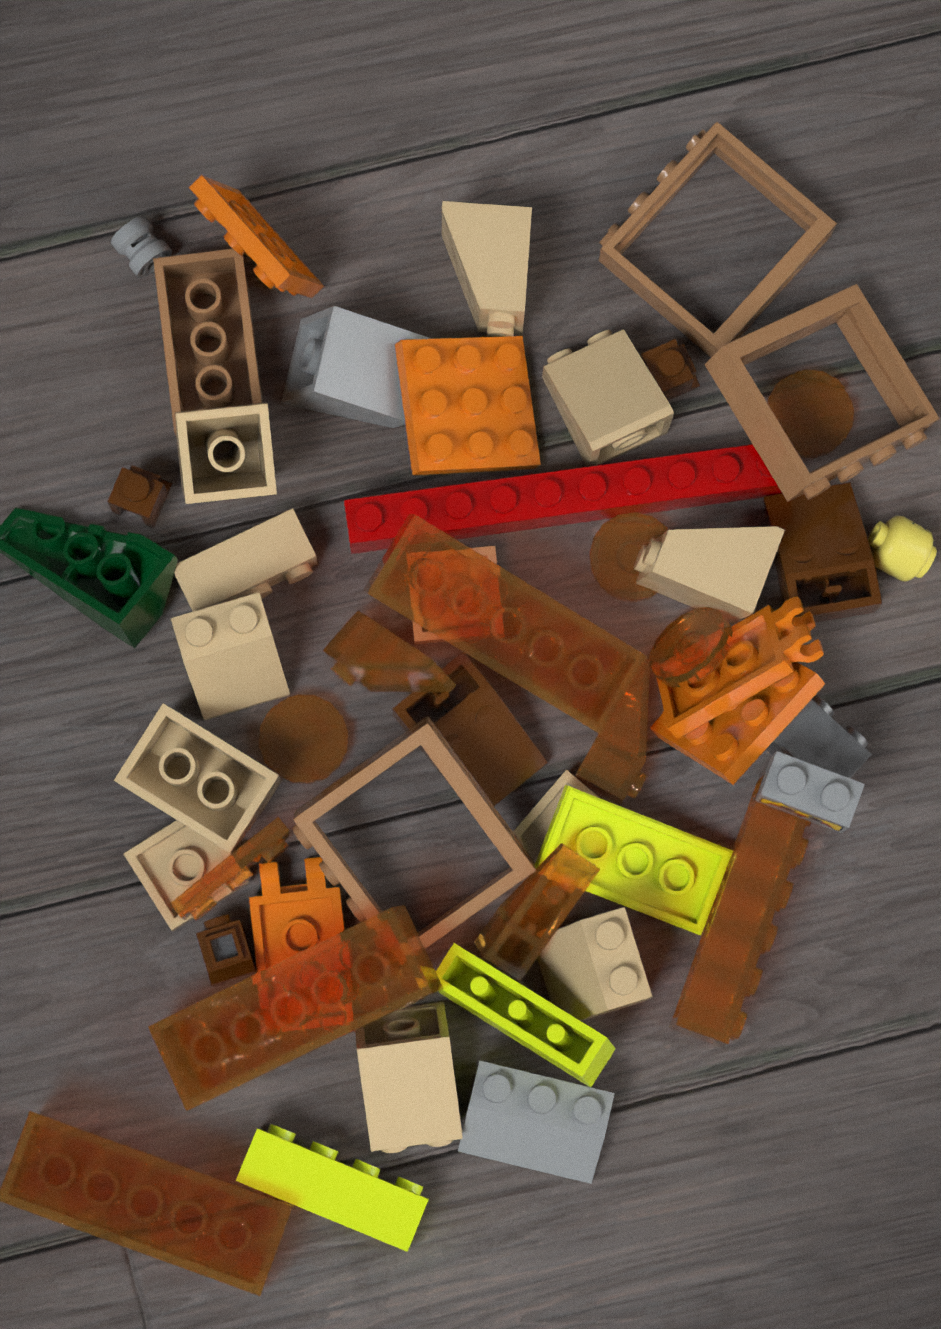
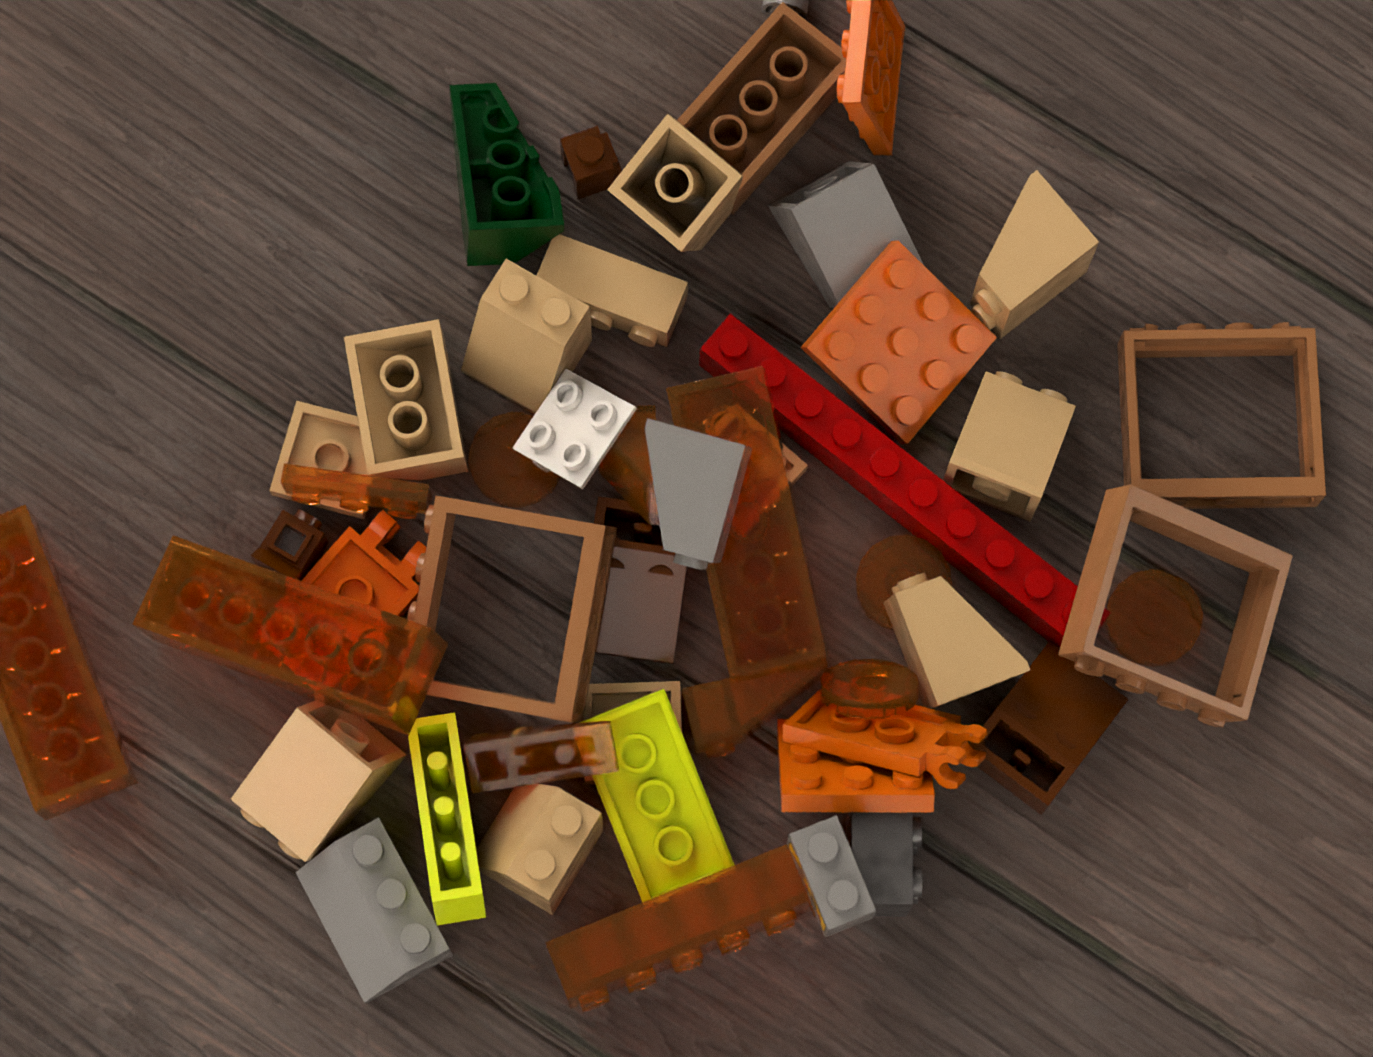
camera: 50 degrees right, 5 degrees down
neon yellow brick [236,1123,429,1252] -> none
reddish brown window [640,339,700,401] -> none
light yellow head [868,516,937,582] -> none
none -> white hinge [512,369,637,489]
none -> light grey slope [645,418,752,570]

